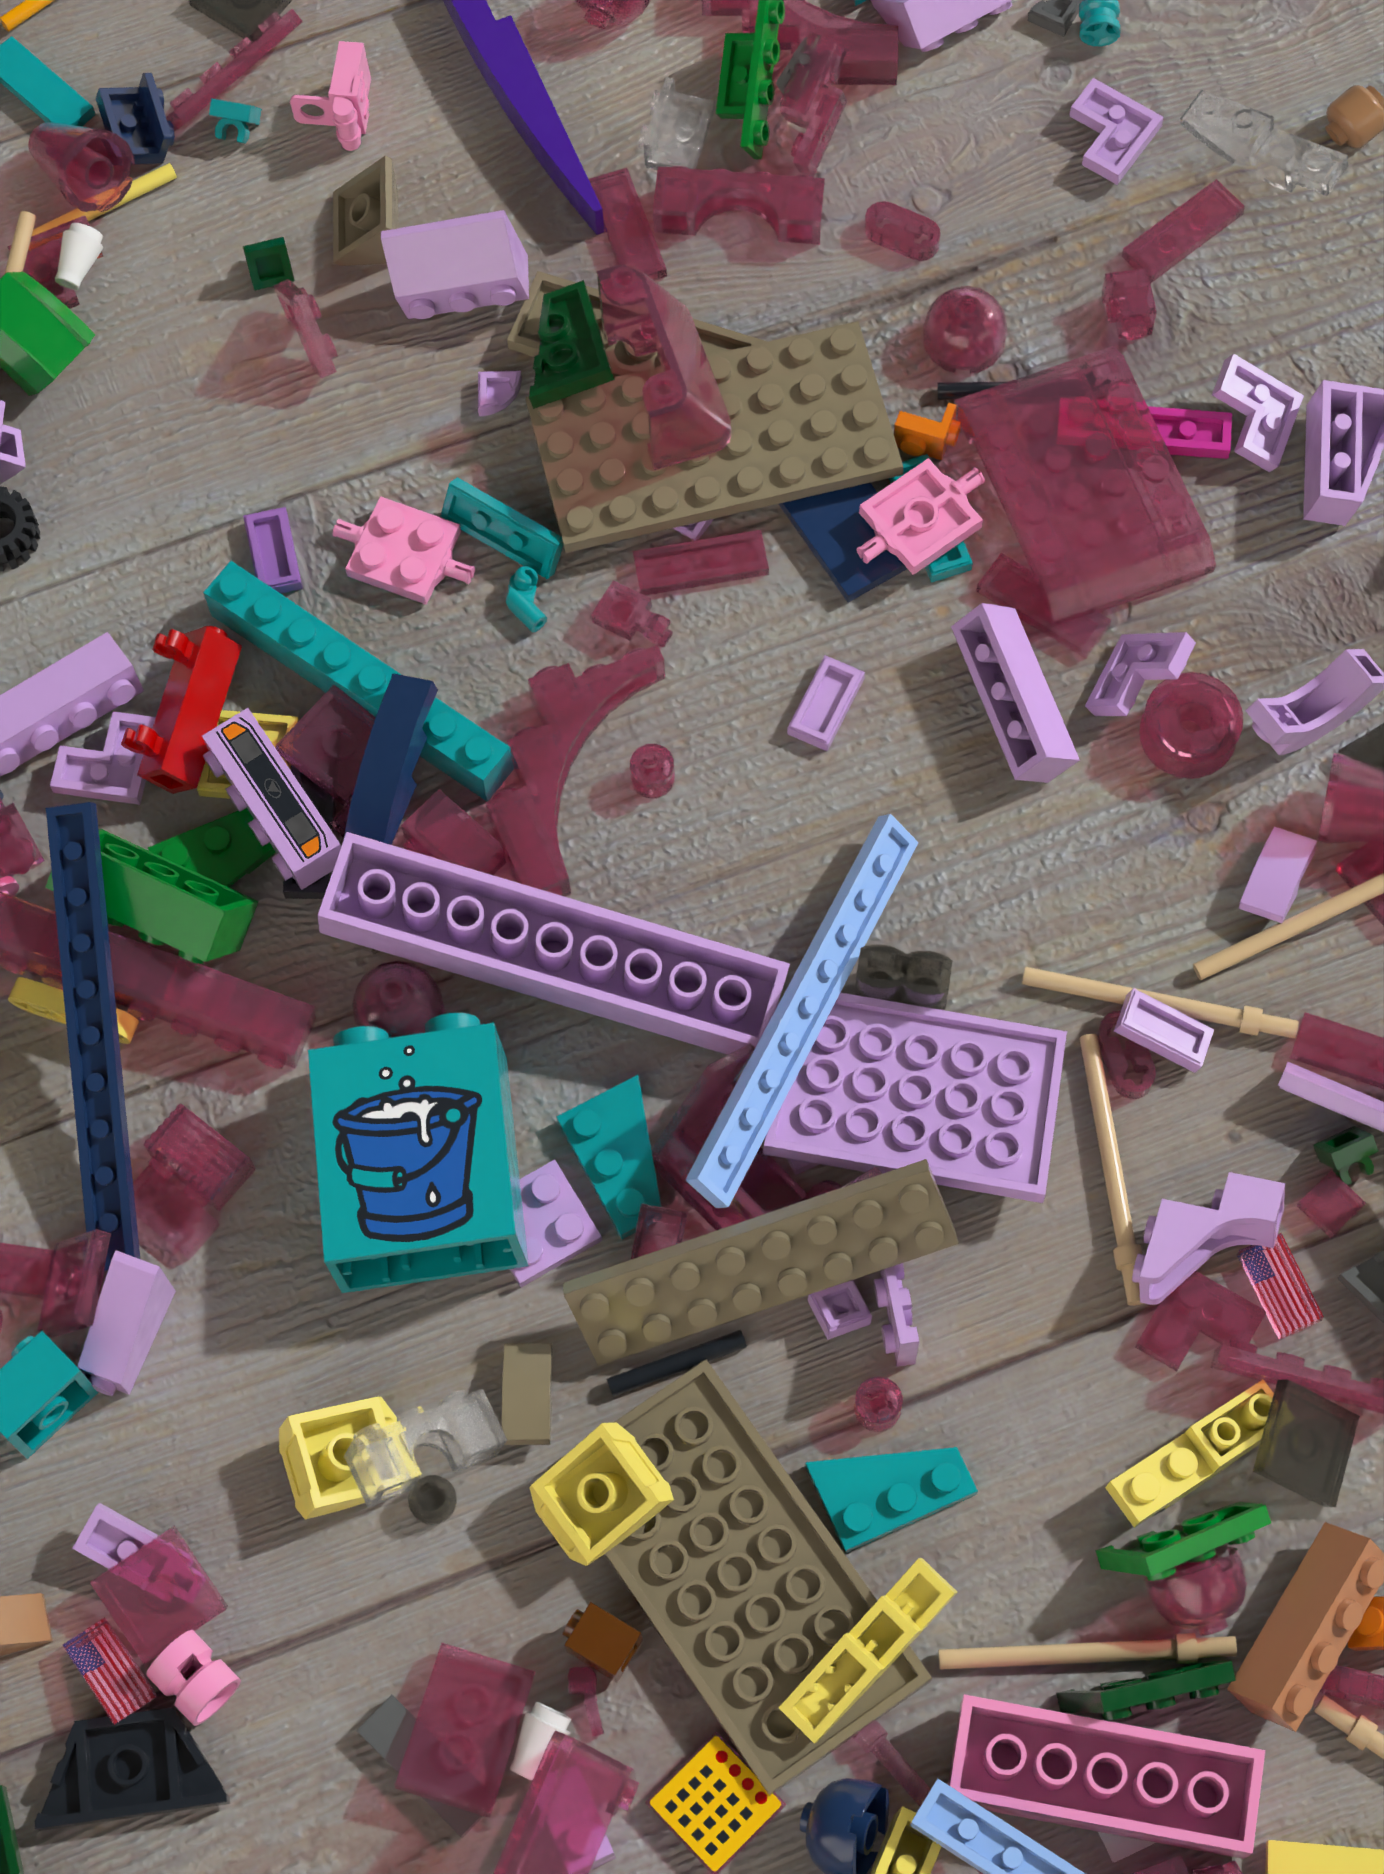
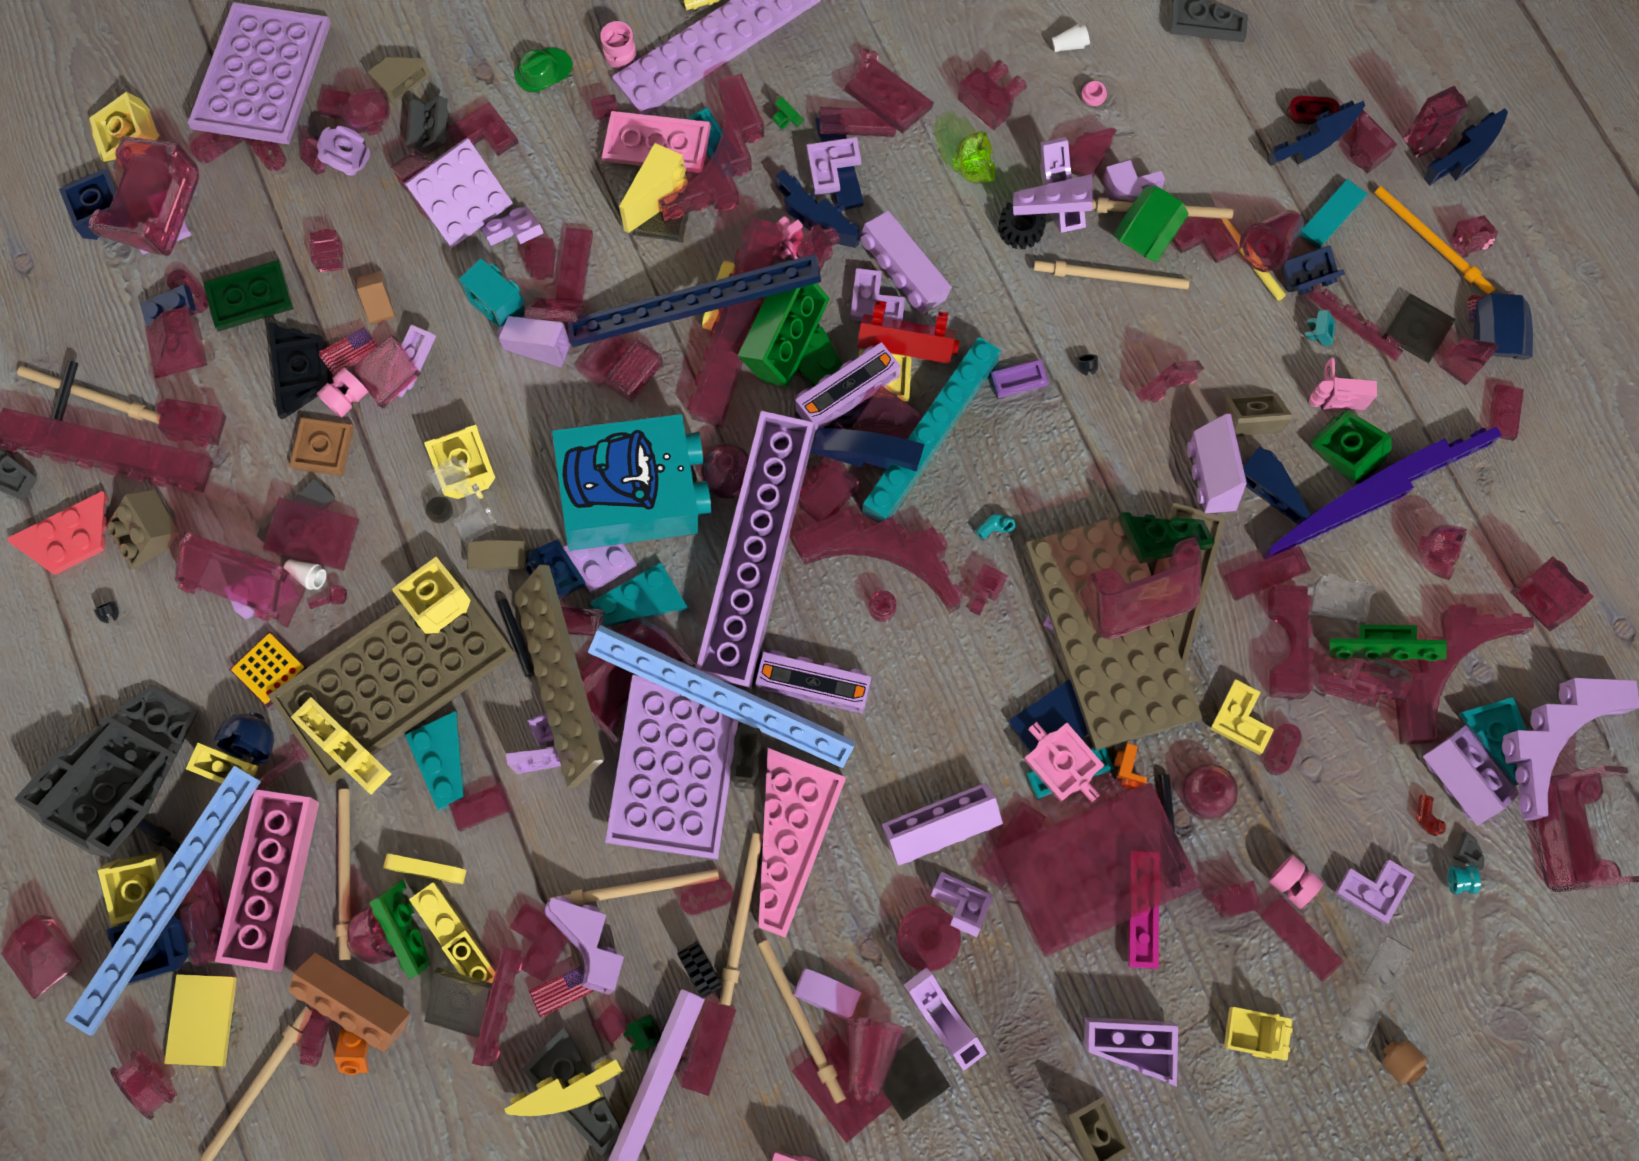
camera: 85 degrees right, 5 degrees up
white cone [55,223,103,290] -> none
dark green tile [243,237,295,291] -> none
bright pink plate [333,496,475,605] -> none
teal tile [440,477,563,579] -> none
lavender tile [478,371,522,416] -> none
reddish brown brick [562,1602,643,1683] -> none
clear pink tile [633,530,769,596] -> none
lavender tile [787,655,865,751] -> none
clear pink wheel [854,1376,903,1432] -> none
dark green wing [1056,1661,1236,1721] -> none
lavender tile [1114,988,1214,1073] -> none
lavender plate [1212,354,1304,472] -> none
none -> medium nougat tile [289,417,355,476]
none -> light yellow beam [383,854,467,885]
none -> clear pink plate [449,783,513,831]
none -> dark blue bracket [525,539,586,600]
none -> black tyre [677,941,723,999]
none -> brick [755,650,871,714]
none -> bright pink wing [759,748,846,938]
none -> tan bar [1034,260,1190,290]
none -> black hinge [1077,354,1099,376]
none -> light yellow plate [1210,679,1274,755]
none -> light yellow piece [1224,1007,1293,1061]
none -> dark blue slope [1243,446,1310,525]
none -> bright pink wheel [1268,855,1324,909]
none -> green slope [1311,410,1392,484]
none -> clear red arm [1416,795,1446,836]

